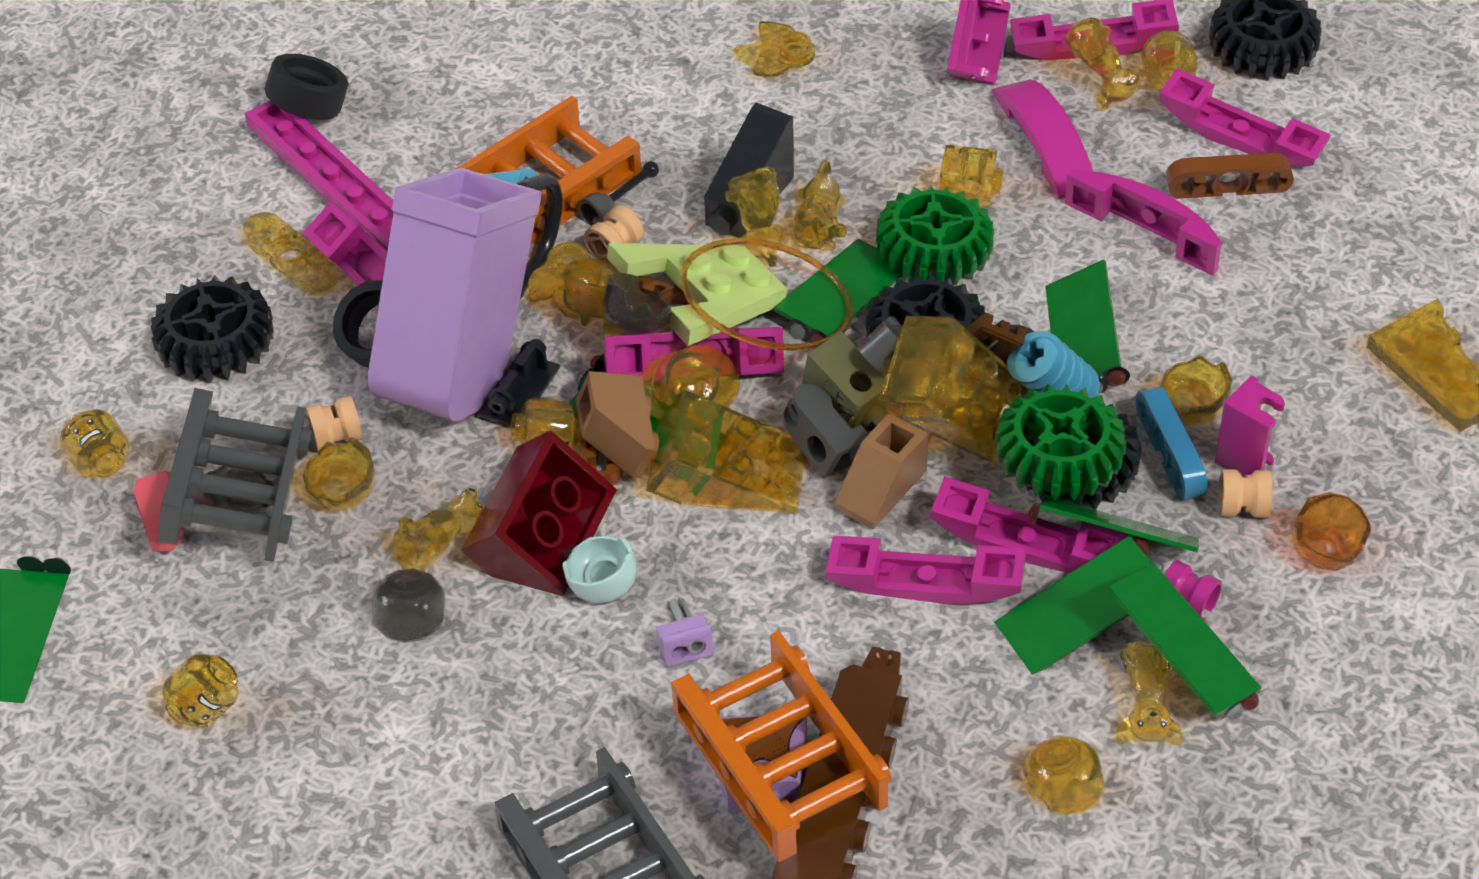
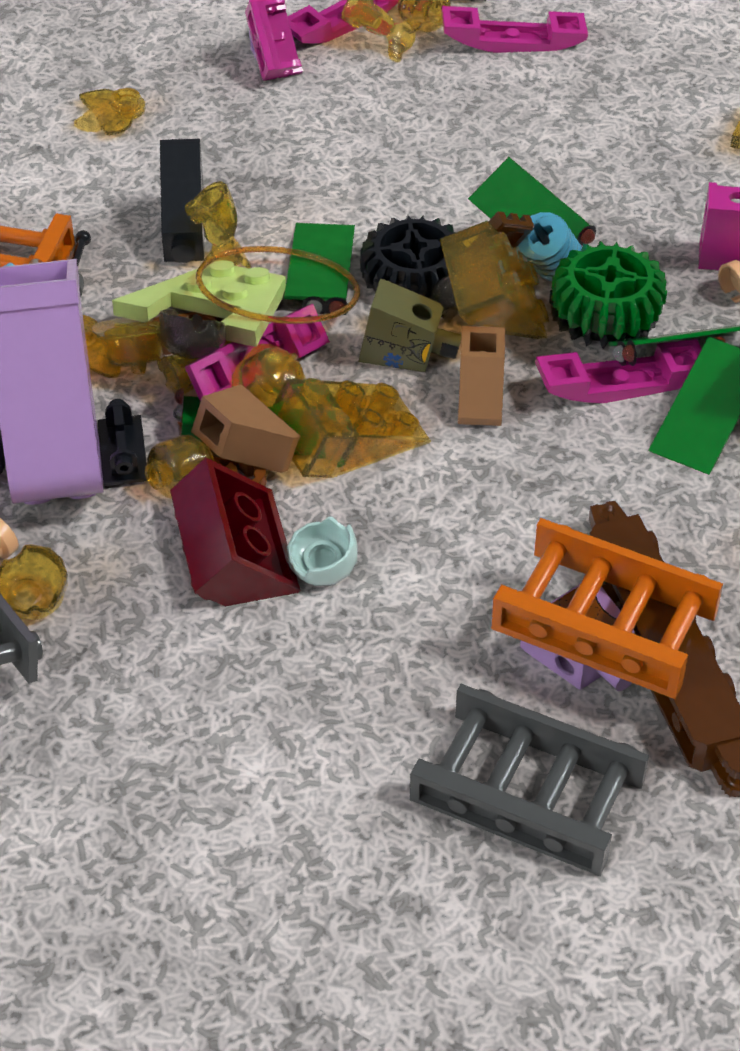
camera: 35 degrees left, 0 degrees up
clear yellow head [162,654,239,728] -> none
clear smoke hair [372,568,446,643] -> none
clear yellow animal [393,488,484,577] -> none
light nougat wheel [584,205,645,265] -> none
lavender piece [656,597,714,667] -> none
dark grey leg [781,383,869,478] -> none
clear yellow animal [791,160,847,251] -> none
dark pink slope [825,535,1026,605] -> none
dark grey leg [857,316,925,378] -> none
green gear [876,185,994,285] -> none
clear yellow brick [939,145,1004,208] -> none
dark pink slope [992,79,1094,199] -> none
dark pink slope [1065,170,1222,276] -> none
dark azure beam [1135,387,1207,501] -> none
clear yellow hair [1160,355,1232,425] -> none
dark orange beam [1166,153,1294,199] -> none

